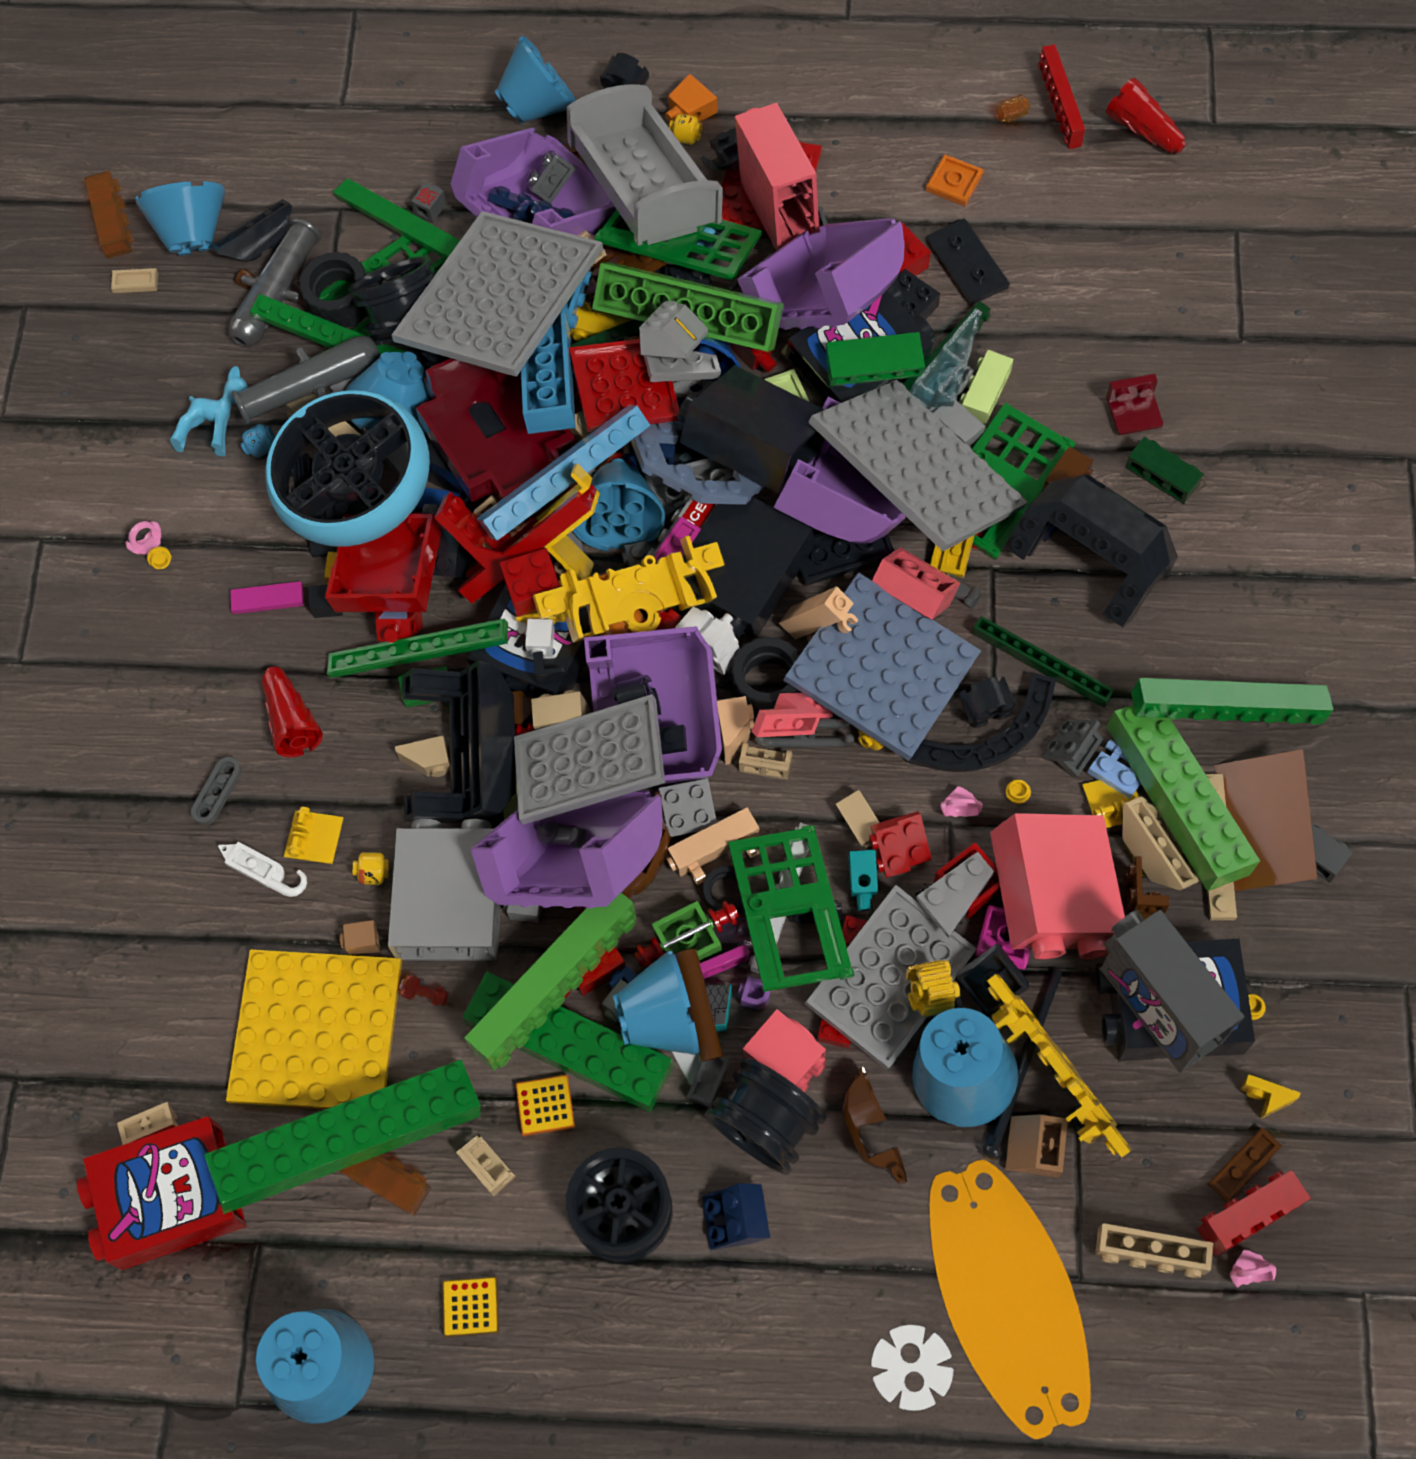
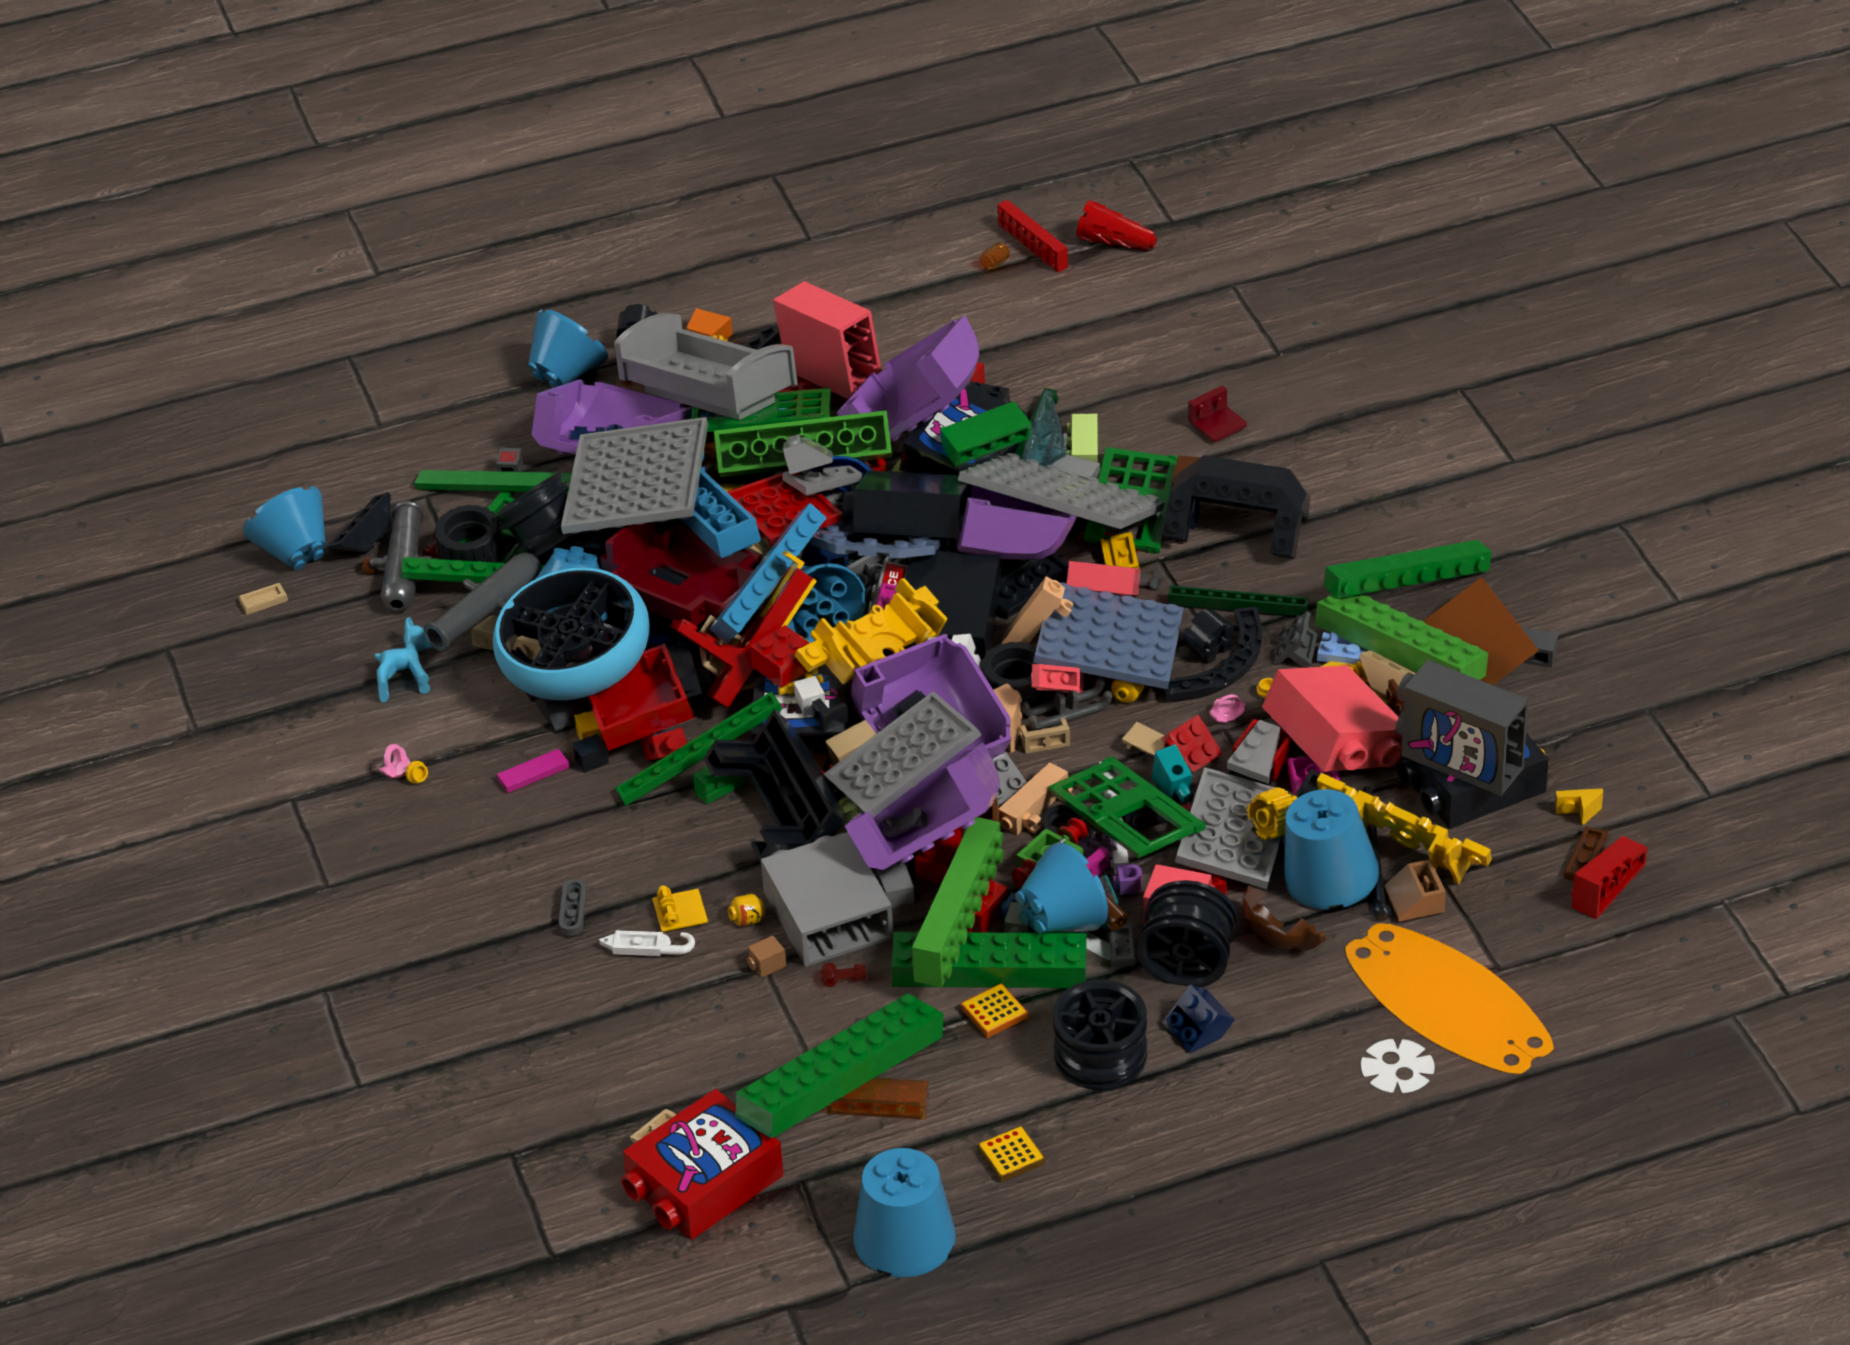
camera: 25 degrees left, 25 degrees down
clear orange brick [84,170,134,259] -> none
yellow plate [226,950,402,1109] -> none
dark azure head [241,424,276,458] -> none
red cone [262,666,323,758] -> none
tan slope [395,736,450,777] -> none
tan hinge [456,1136,516,1197] -> none
dark grey bracket [527,150,576,203] -> none
orange tile [926,154,984,207] -> none
black plate [926,218,1010,306] -> none
tan brick [1095,1223,1213,1278] -> none
dark green brick [1125,437,1204,505] -> none
bright pink piece [1230,1250,1276,1287] -> none

